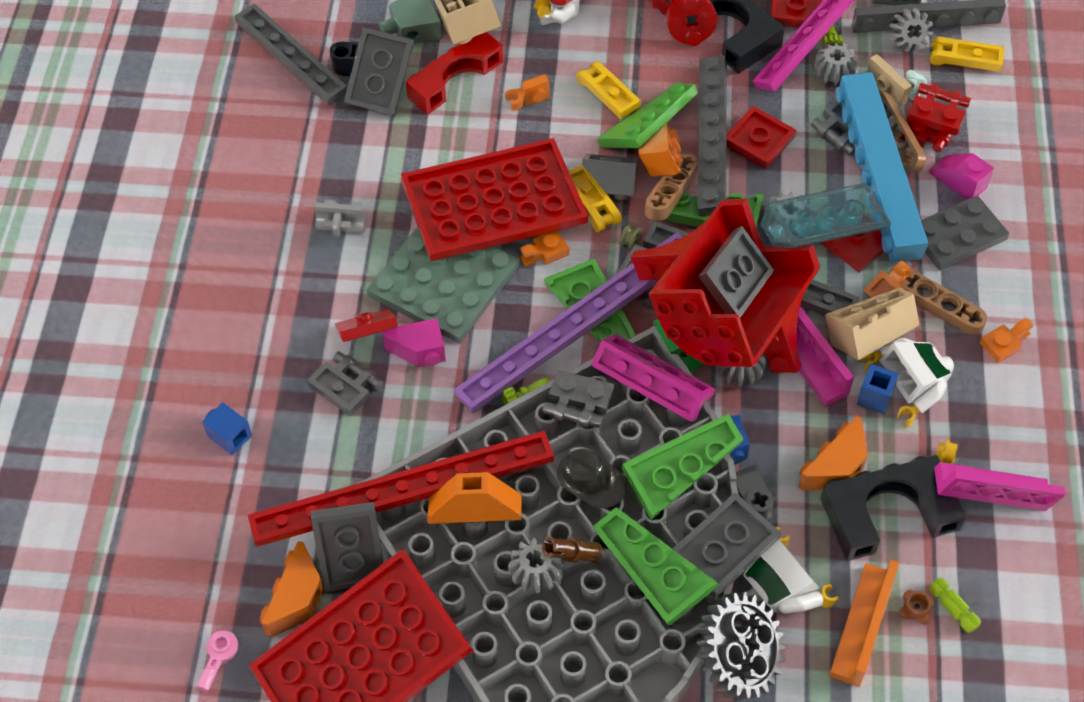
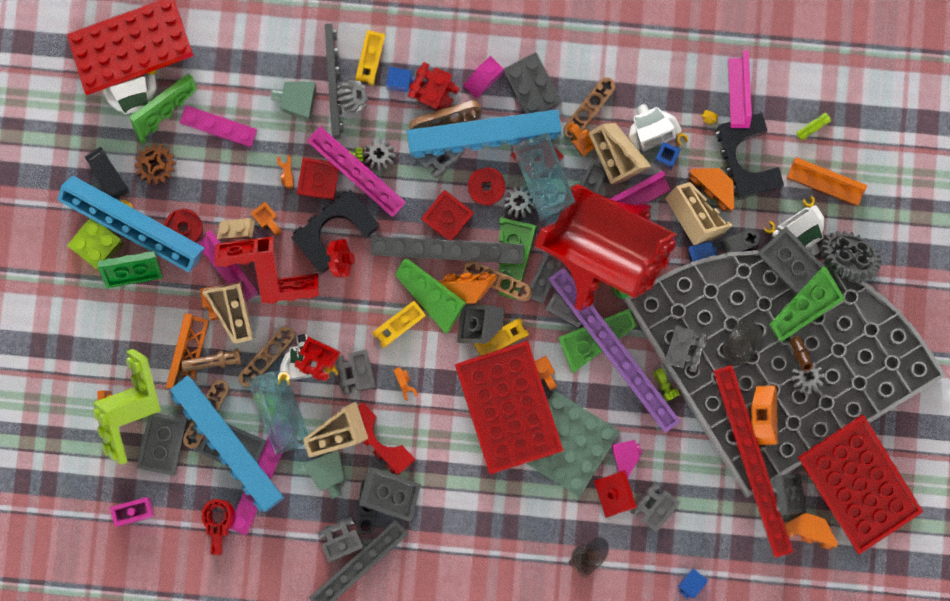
camera: 85 degrees left, 25 degrees up
bright pink plate [197,630,239,692] -> none
light grey hips [314,200,365,236] -> none
dark pink fence [591,334,715,422] -> none
olive bush [619,223,643,250] -> none
bright green wing [621,413,743,520] -> none
dark grey plate [698,226,774,318] -> none
tan plate [867,54,912,107] -> none
dark orange plate [900,590,934,624] -> none
light aqua plate [905,70,928,101] -> none
orange plate [980,318,1034,363] -> none
none -> flat silver plate [318,517,365,563]
none -> flat silver plate [335,349,376,395]
none -> blue brick [386,67,415,93]
none -> red plate [468,167,505,206]
none -> clear smoke piece [568,537,609,578]
none -> tan wedge [665,182,733,246]

